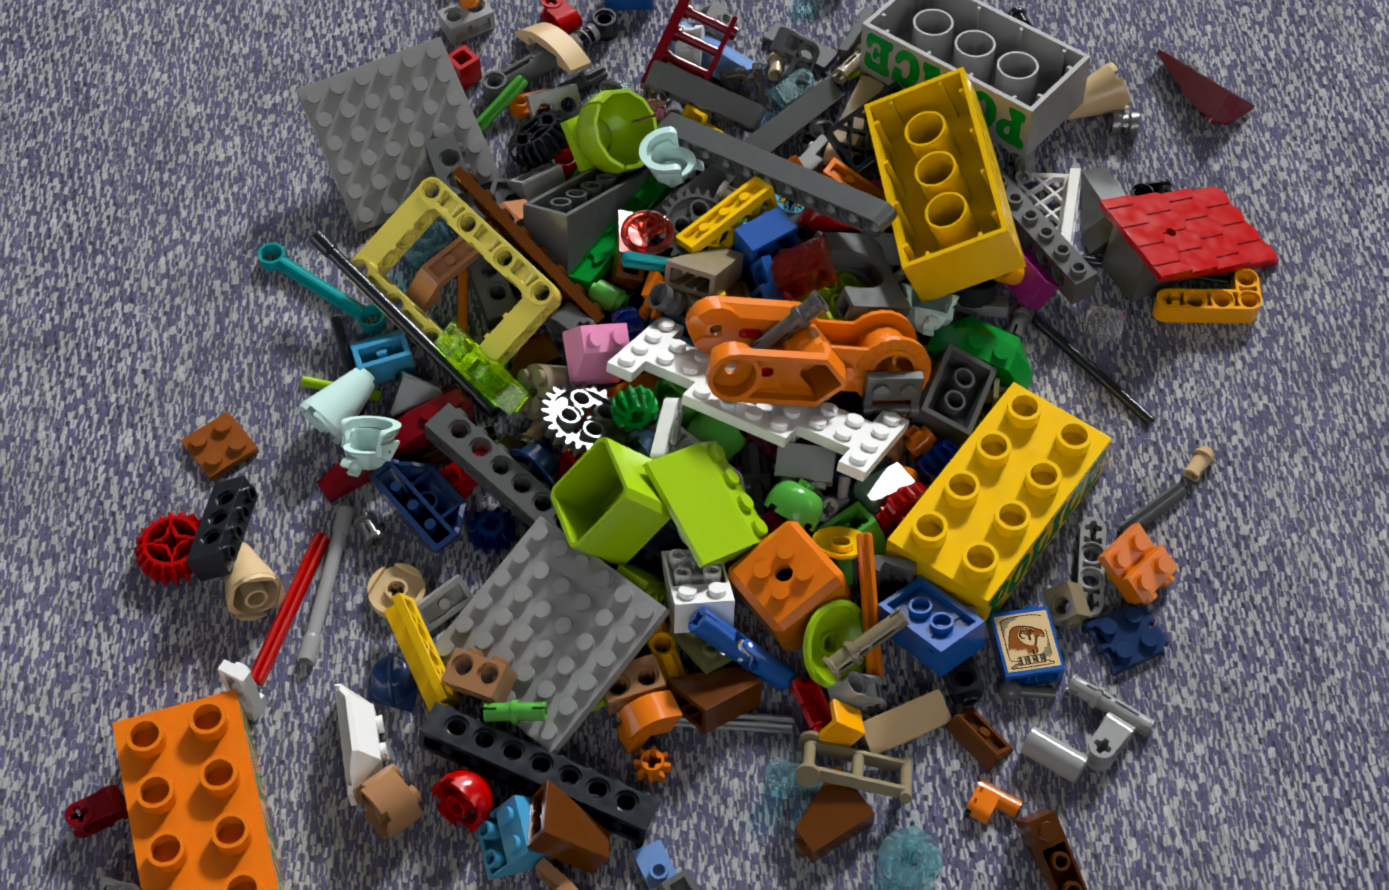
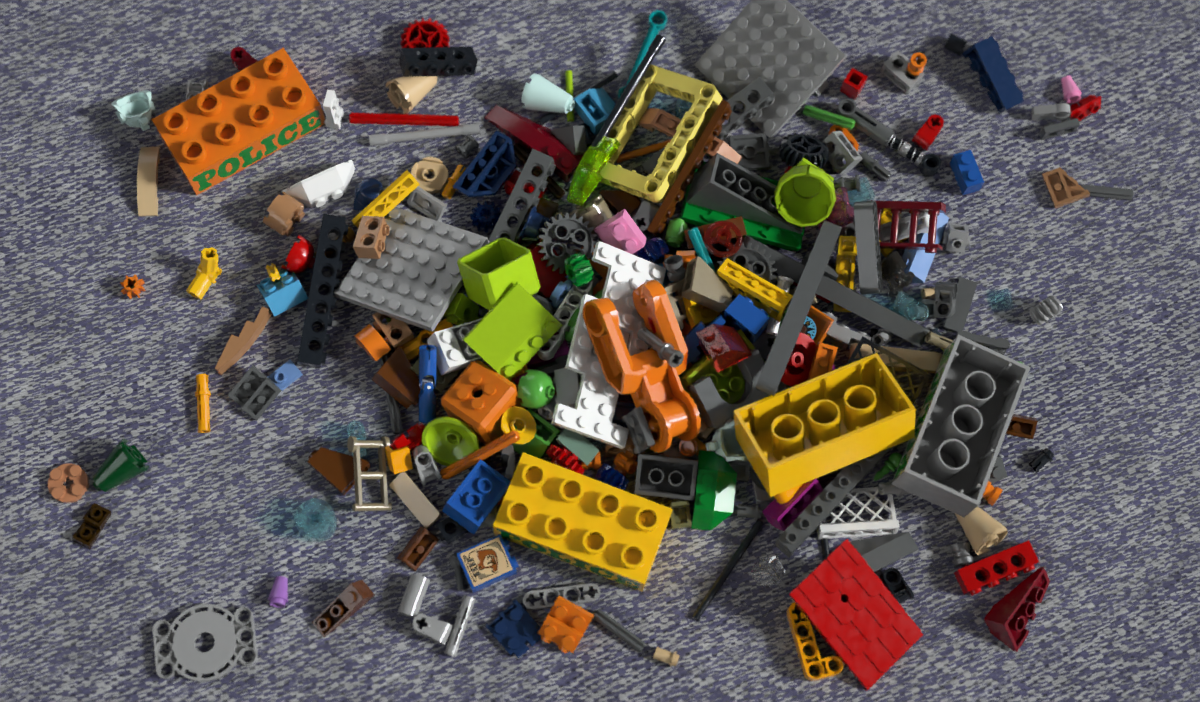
camera: 70 degrees right, 15 degrees up
dark orange plate [180,411,259,482] -> none
light aqua helmet [340,416,401,477] -> none
bright green pin [483,699,548,724] -> none
light grey slope [507,163,566,201] -> none
tan slope [515,22,591,75] -> none
reddish brown slope [527,780,611,874] -> none
orange gear [633,746,672,787] -> none
light aqua helmet [639,126,704,188] -> none
white beam [650,397,684,460] -> none
dark tan pin [822,608,909,681] -> none
orange piece [963,780,1023,825] -> none
dark tan brick [1042,581,1092,630] -> none
none -> yellow axle [266,263,280,282]
none -> light orange axle [441,165,467,200]
none -> red brick [954,540,1039,596]

